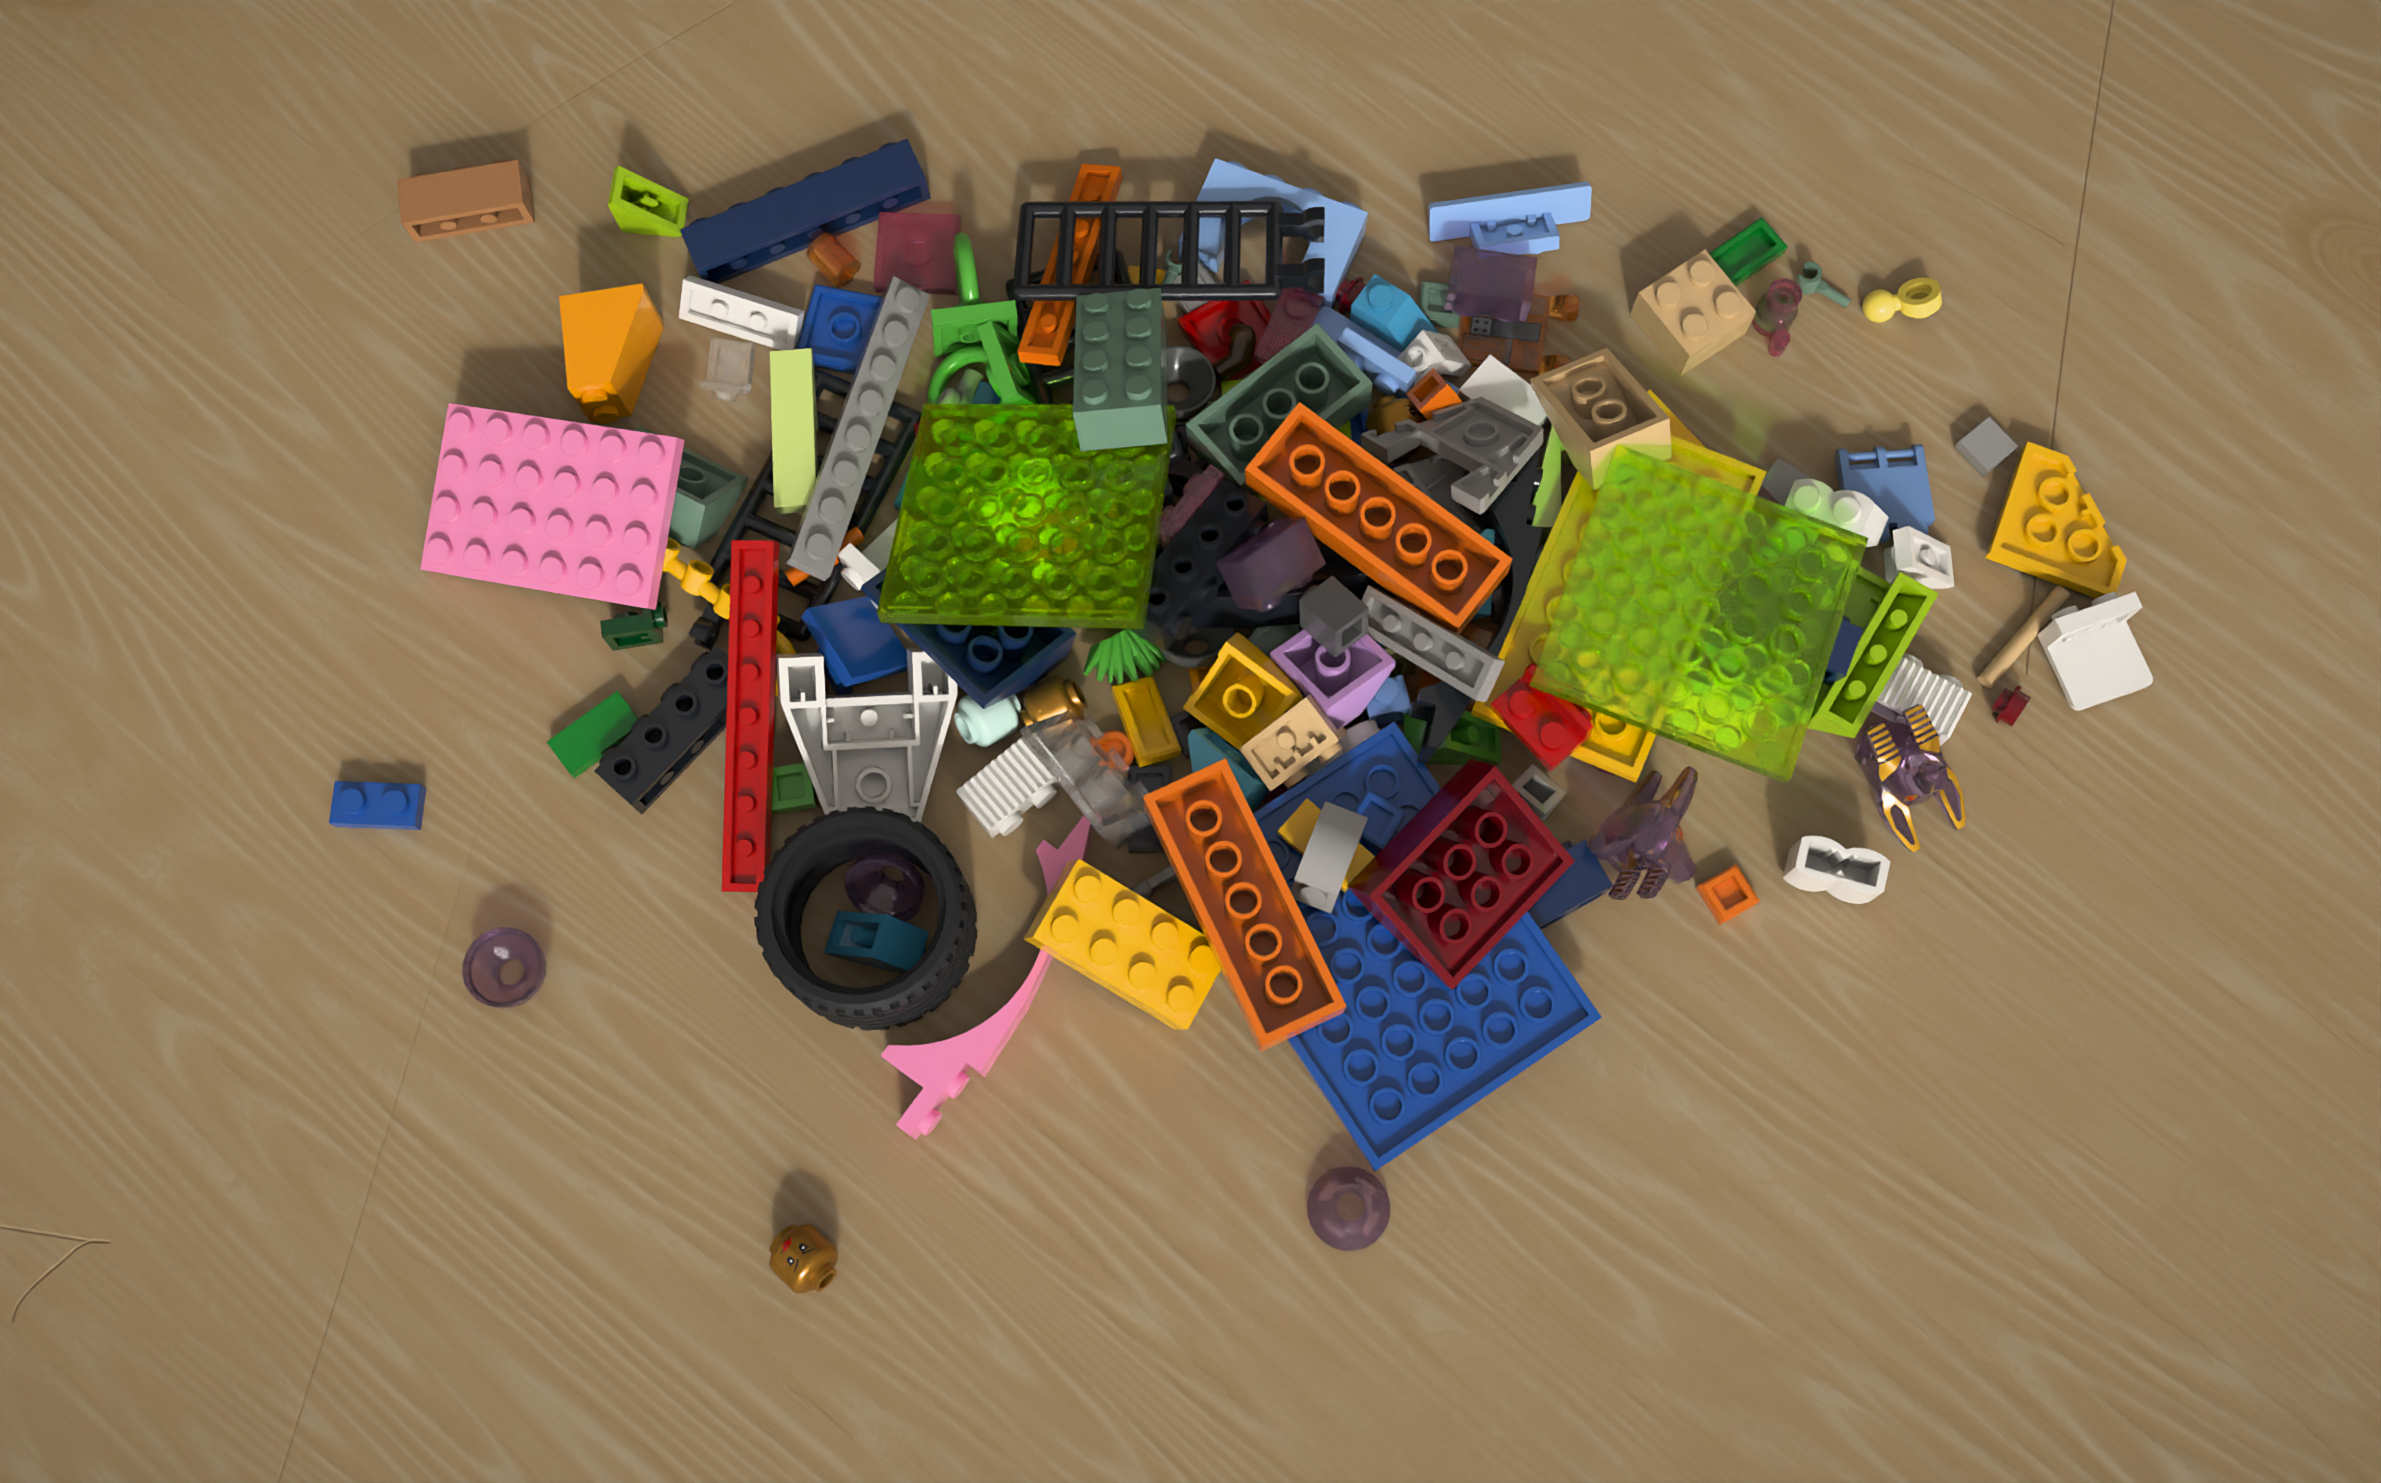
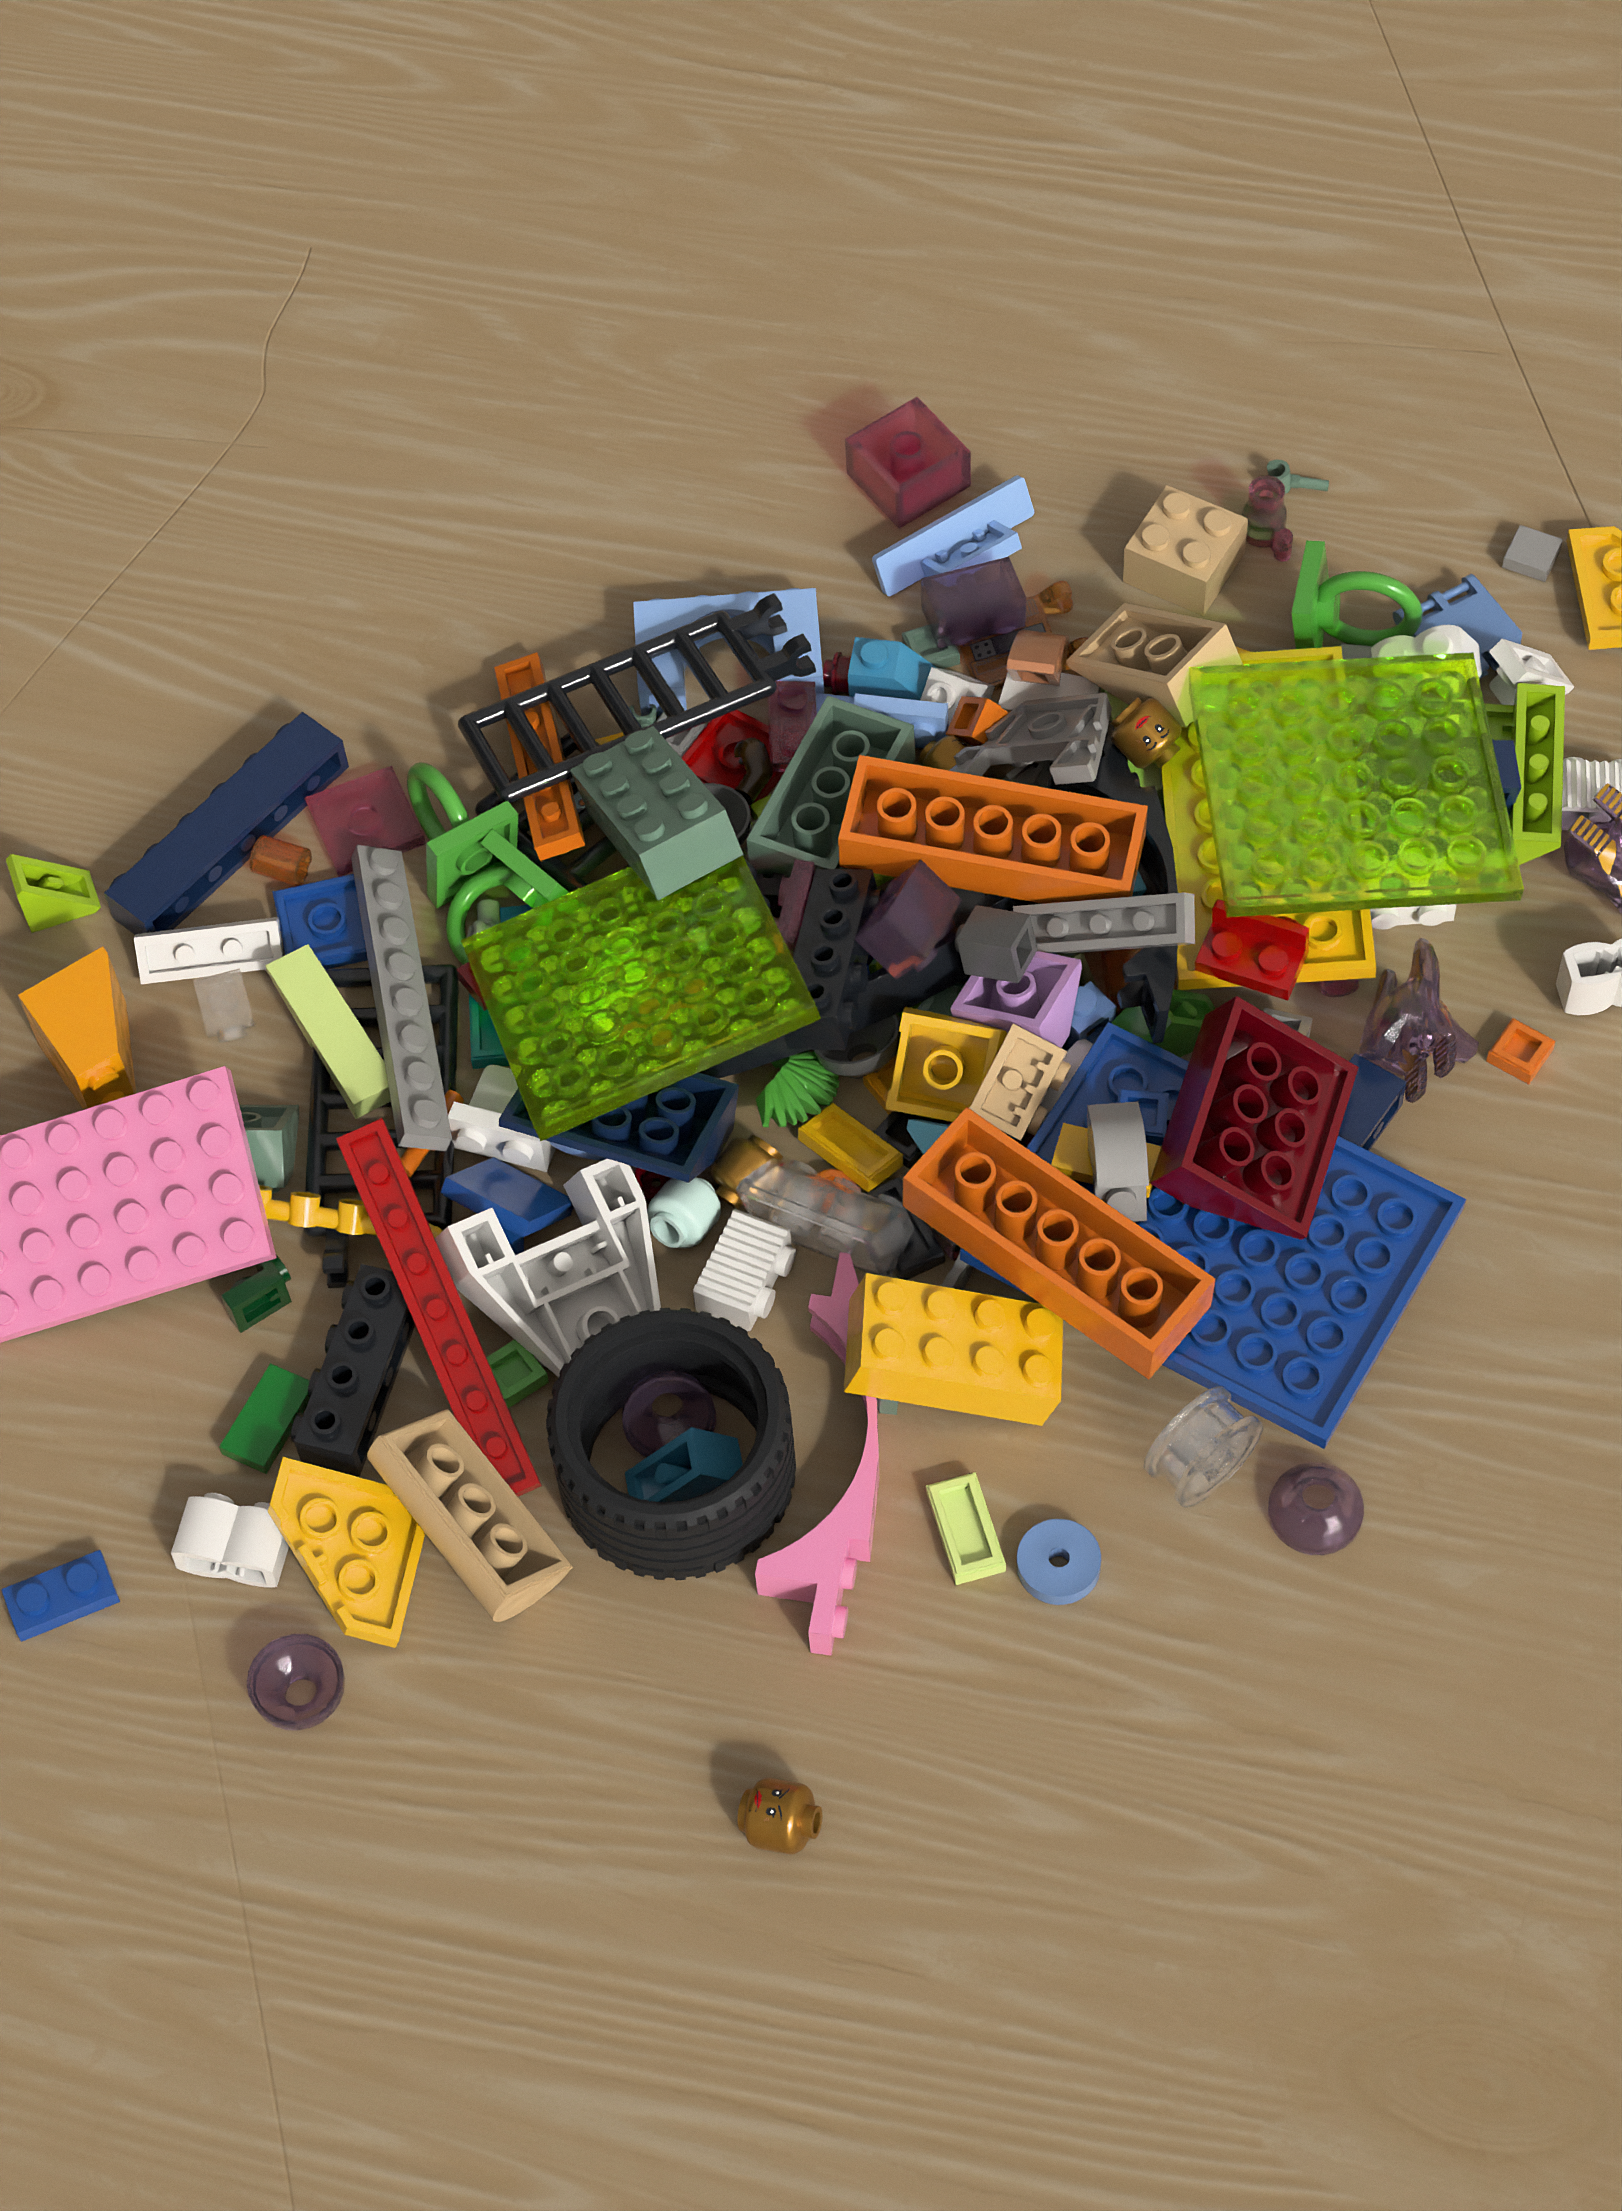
camera: 25 degrees left, 15 degrees down
green tile [1709,217,1788,287] -> none
light yellow plate [1862,277,1942,323] -> none
none -> white brick [171,1493,289,1588]
none -> yellow plate [267,1457,425,1648]
none -> tan brick [367,1409,573,1622]
none -> clear pink brick [845,397,971,529]
none -> yellowish green tile [926,1472,1006,1585]
none -> nougat slope [1006,630,1070,686]
none -> medium blue piece [1017,1519,1101,1605]
none -> pearl gold head [1111,697,1182,769]
none -> clear wheel [1144,1386,1263,1508]
none -> bright green tile [1291,540,1423,649]

